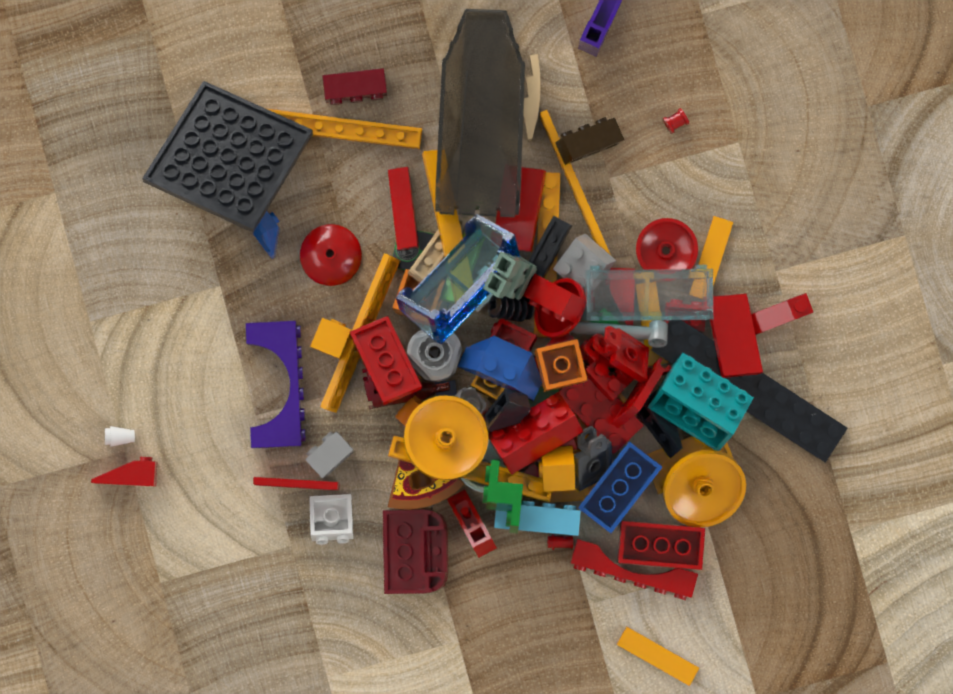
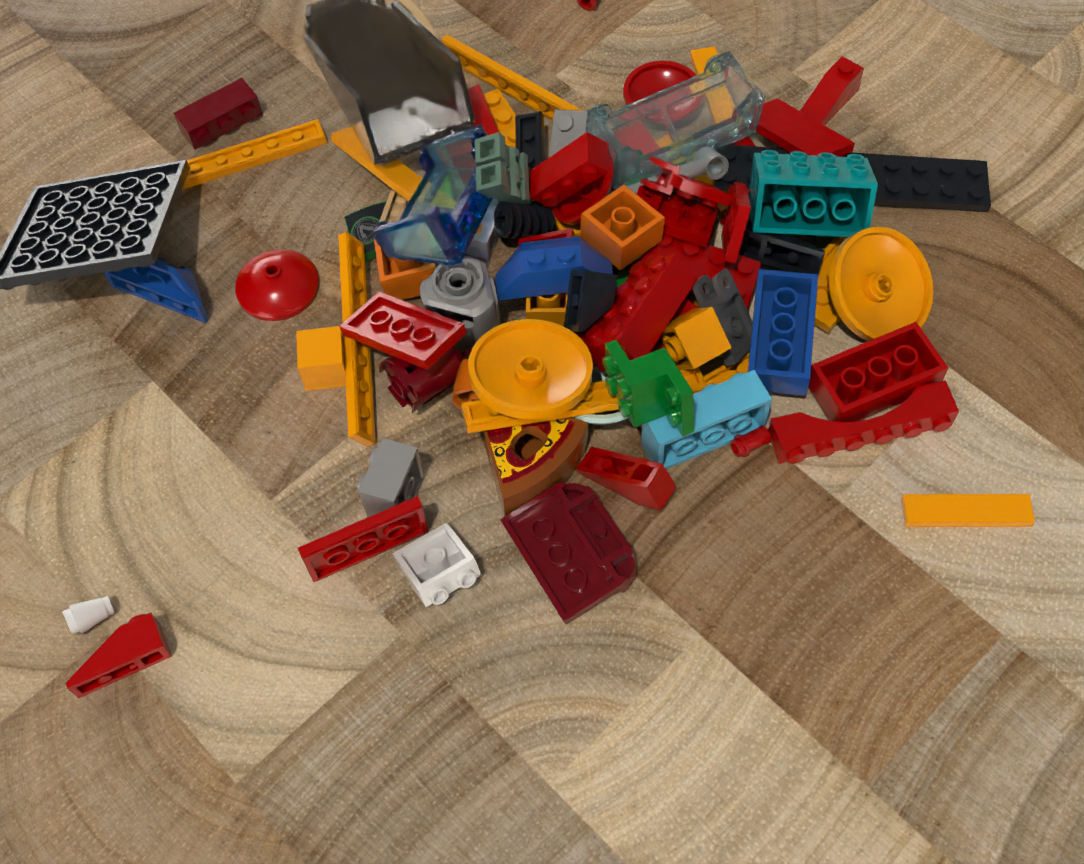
camera: 25 degrees left, 25 degrees down
dark purple arch [246,321,306,449] -> none
red tile [388,166,419,251] -> none
dark brown brick [555,117,625,165] -> none

